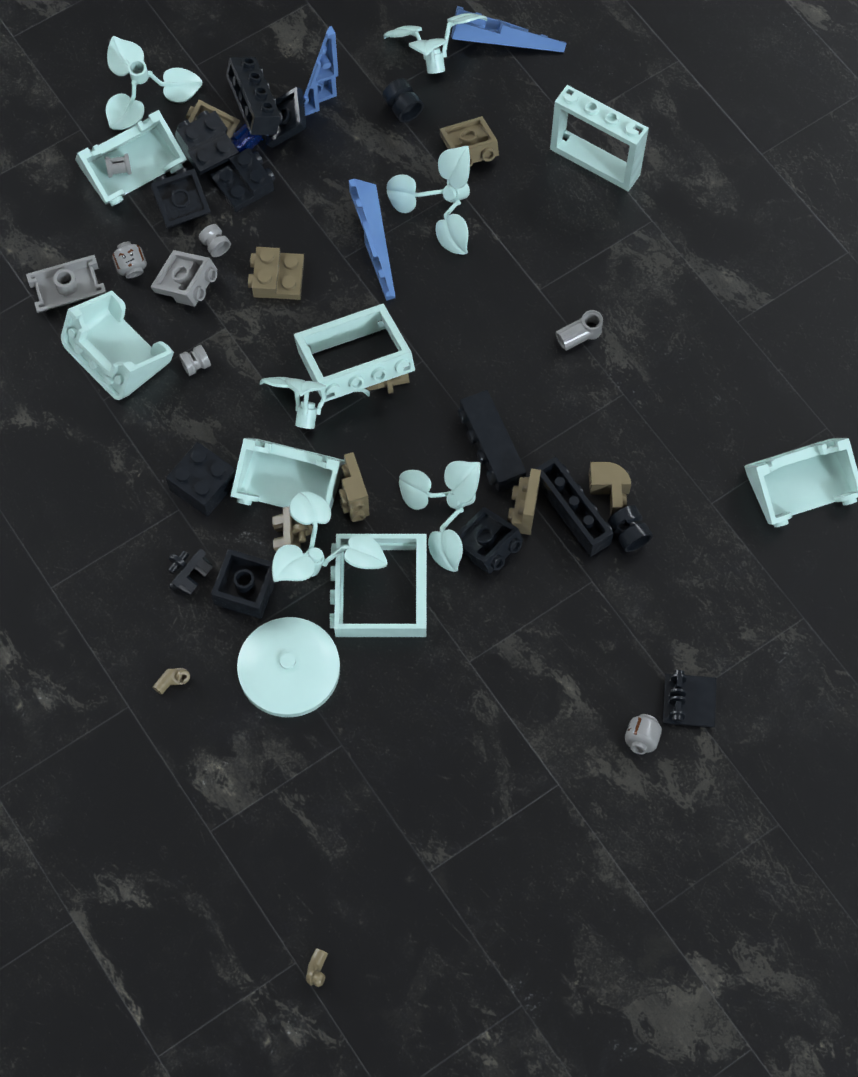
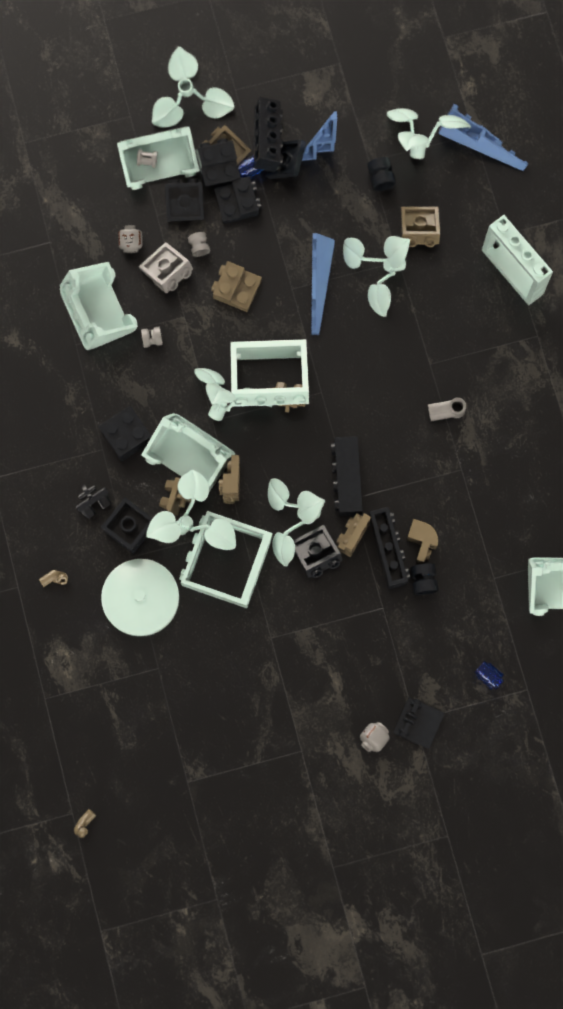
camera: 20 degrees right, 10 degrees up
light grey piece [26,255,106,313] -> none
none -> clear blue brick [474,661,504,689]

